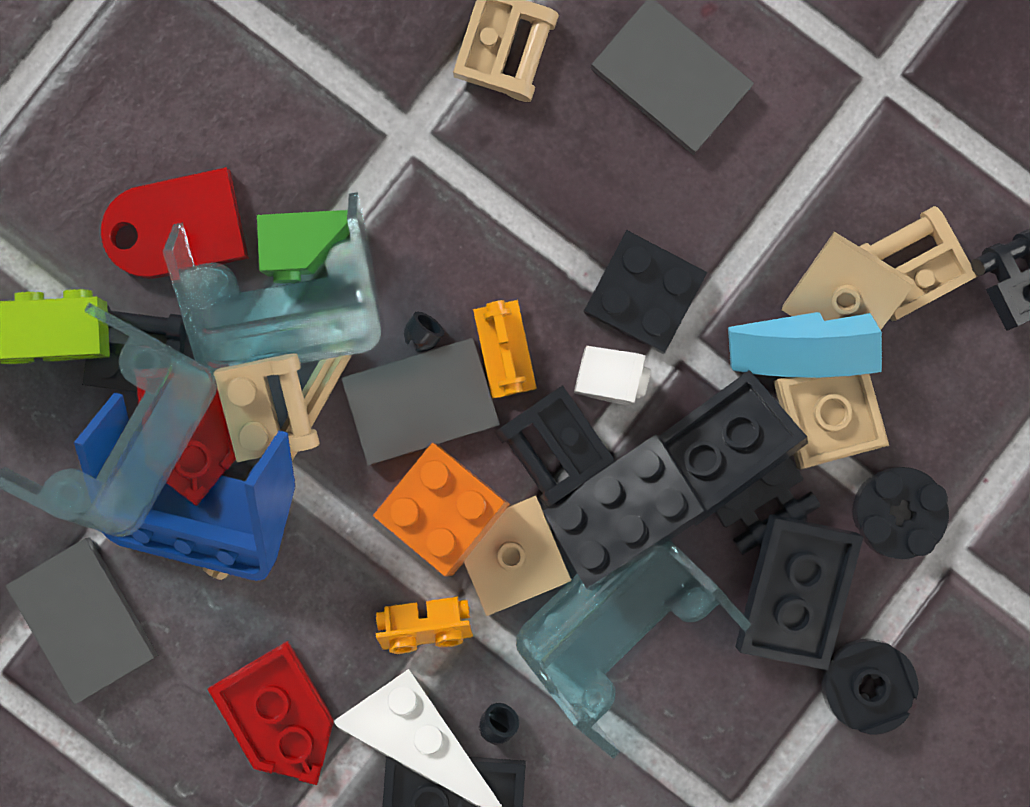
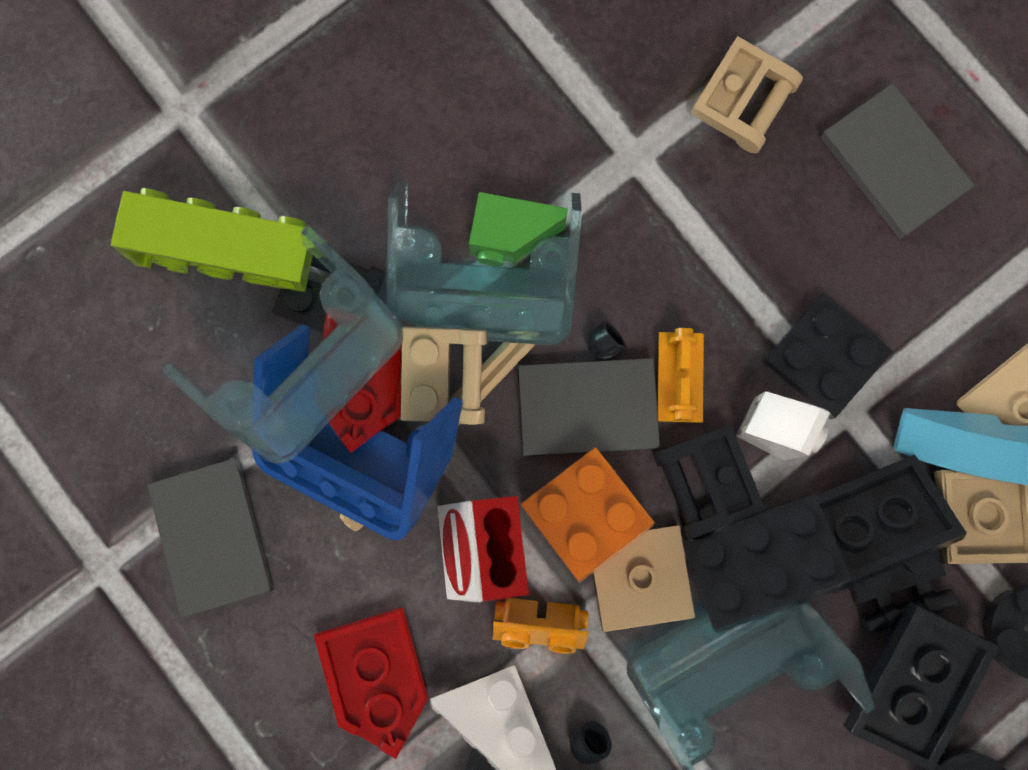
camera: 15 degrees right, 5 degrees down
red tile [101,167,249,279] -> none
none -> piece [437,496,529,602]

